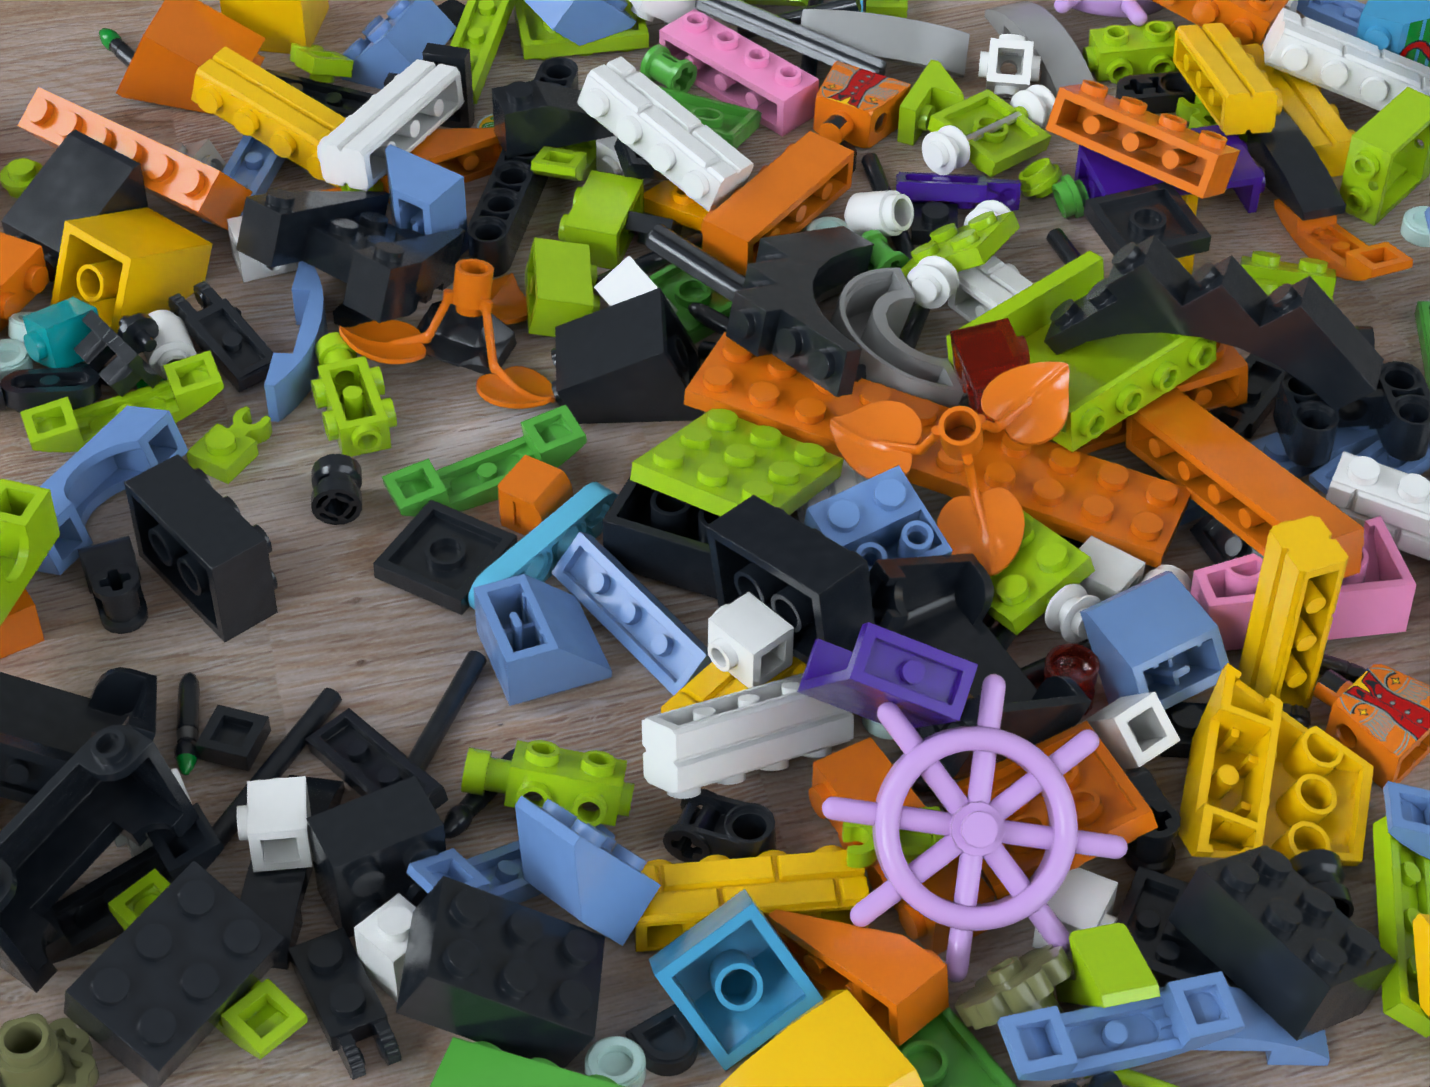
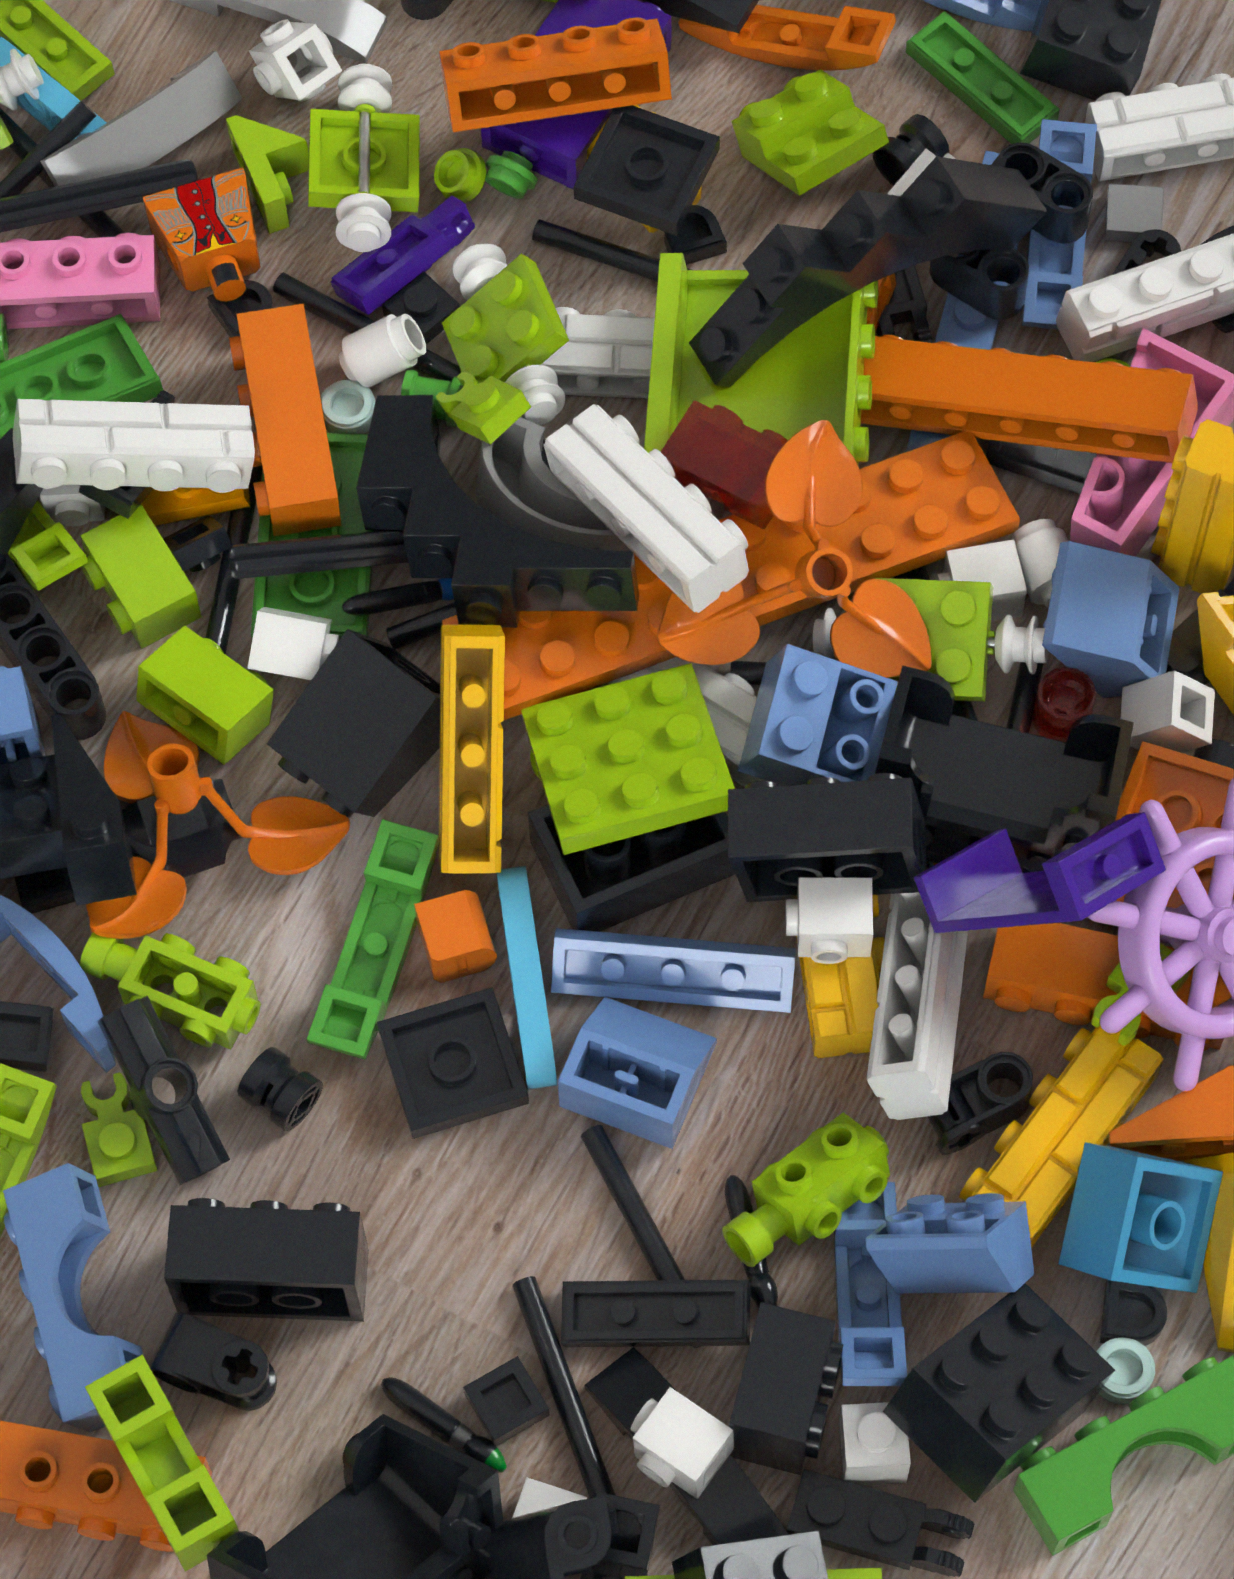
camera: 45 degrees left, 20 degrees up
none -> black piece [97,996,230,1185]
none -> lime plate [436,372,531,445]
none -> yellow brick [438,625,505,873]
none -> white brick [543,404,749,613]

